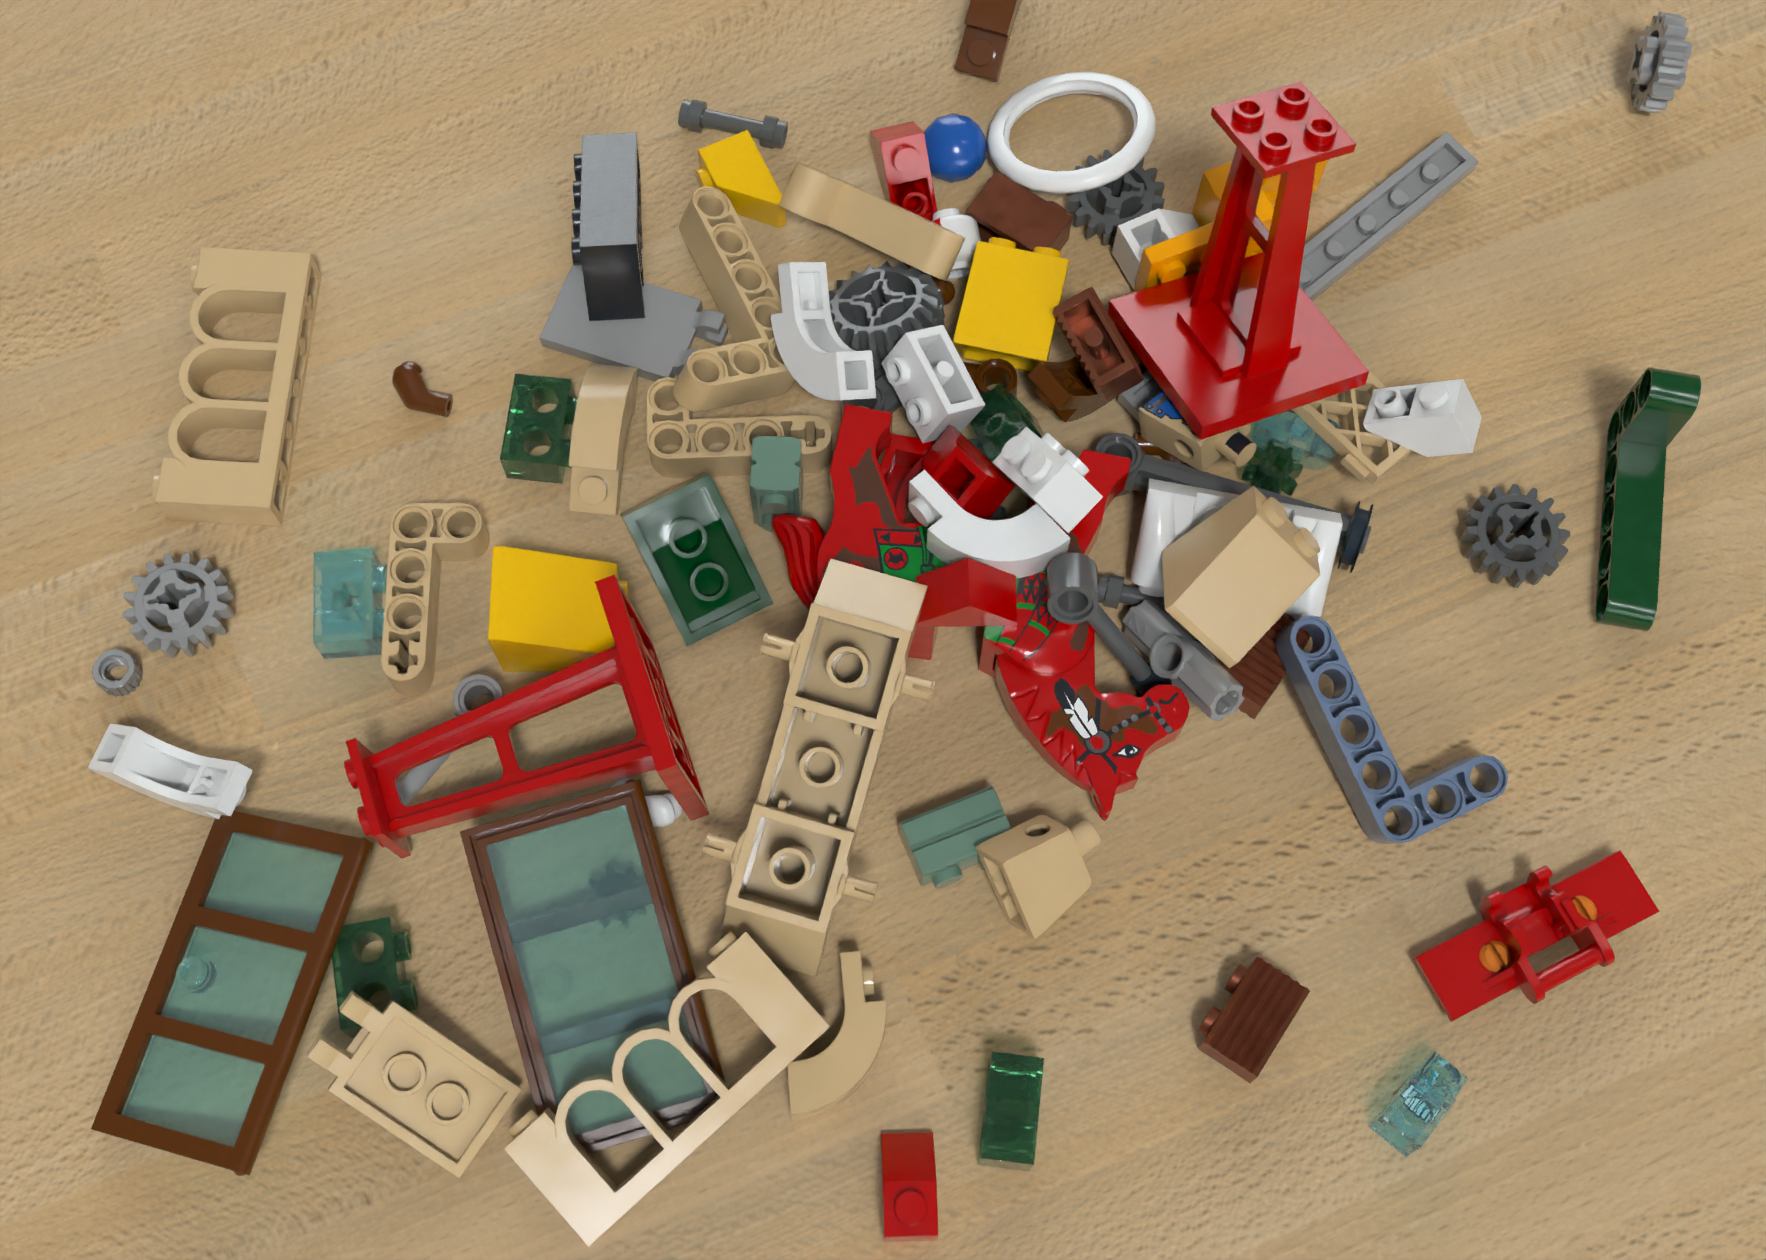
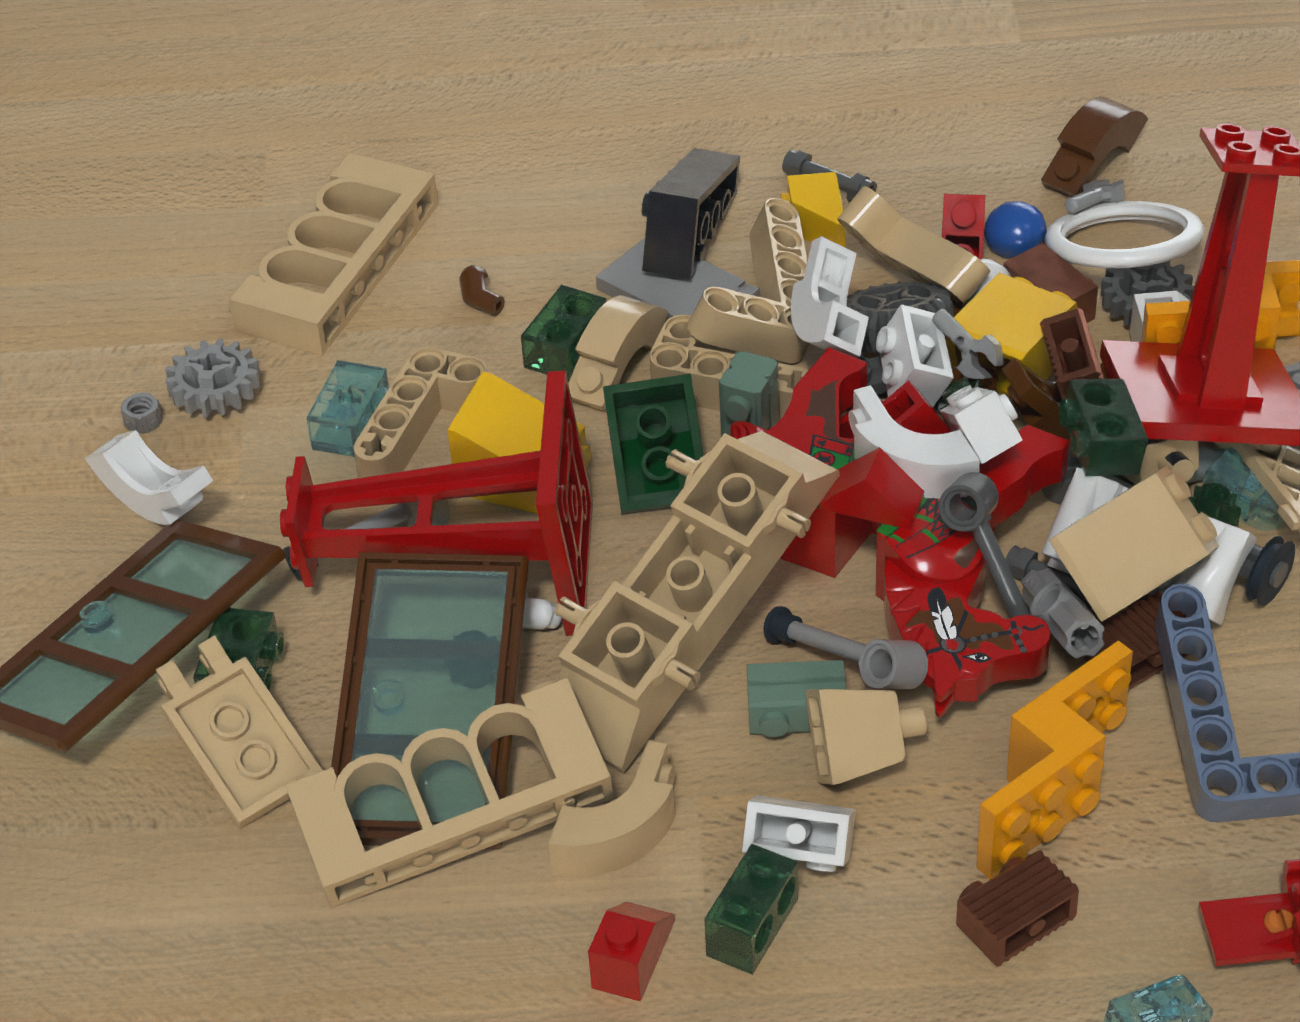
camera: 25 degrees right, 25 degrees down
none -> white brick [742,795,856,872]
none -> light grey piece [763,606,928,689]
none -> light grey bar [932,309,1003,379]
none -> light orange bracket [976,640,1133,879]
none -> clear green brick [1059,379,1148,476]
none -> light grey bar [1065,179,1125,214]

